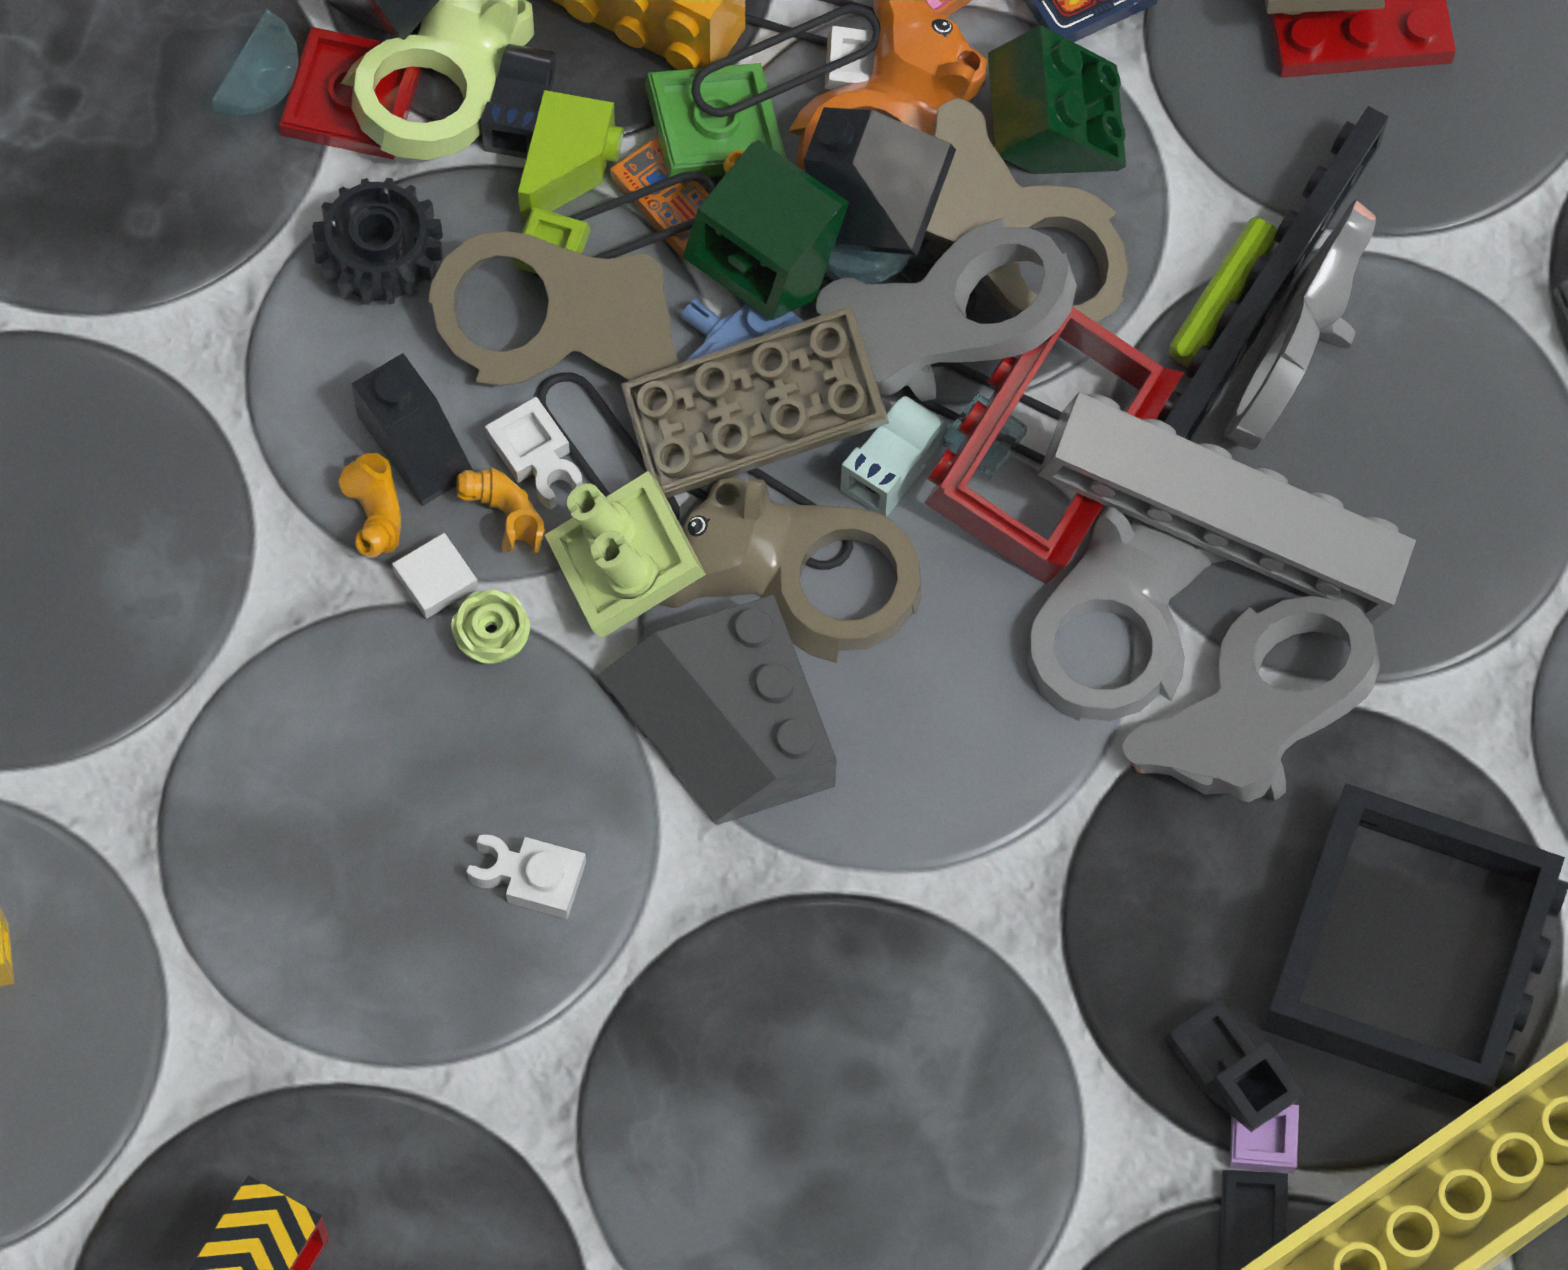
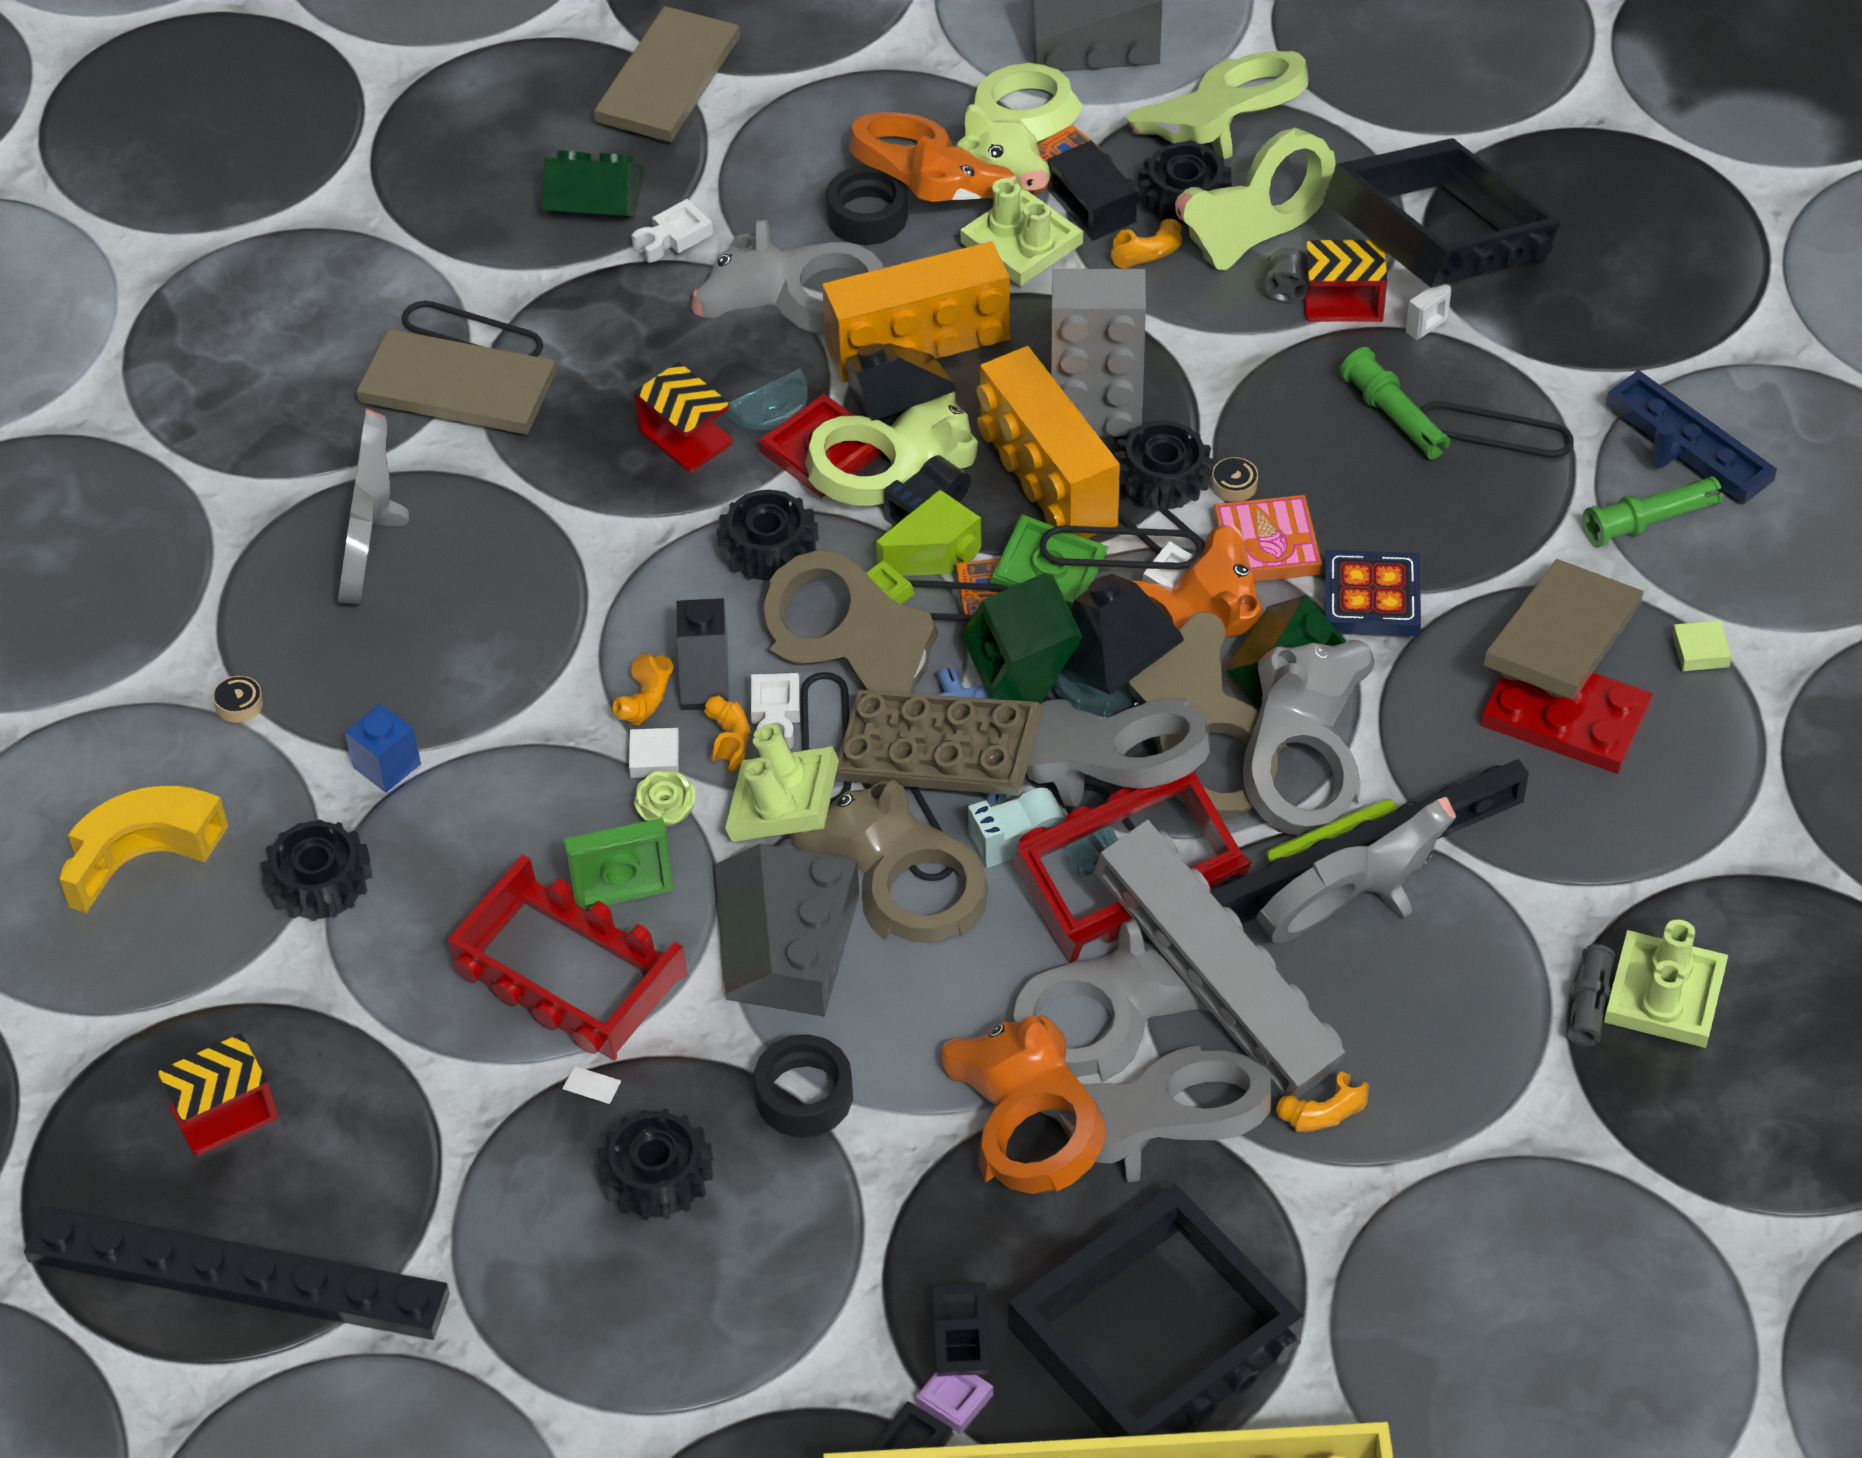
camera: 35 degrees right, 15 degrees down
white plate [467,835,586,919] -> none
none -> black gear [261,820,372,921]
none -> blue brick [345,703,421,793]
none -> red window [447,854,688,1061]
none -> white sticker [563,1066,621,1104]
none -> bright green tile [564,818,674,910]
none -> black gear [598,1109,713,1220]
none -> piece [634,362,732,472]
none -> black tyre [754,1034,853,1138]
none -> orange animal [941,1015,1106,1194]
none -> light grey animal [1242,640,1375,836]
none -> light orange piece [1276,1071,1369,1132]

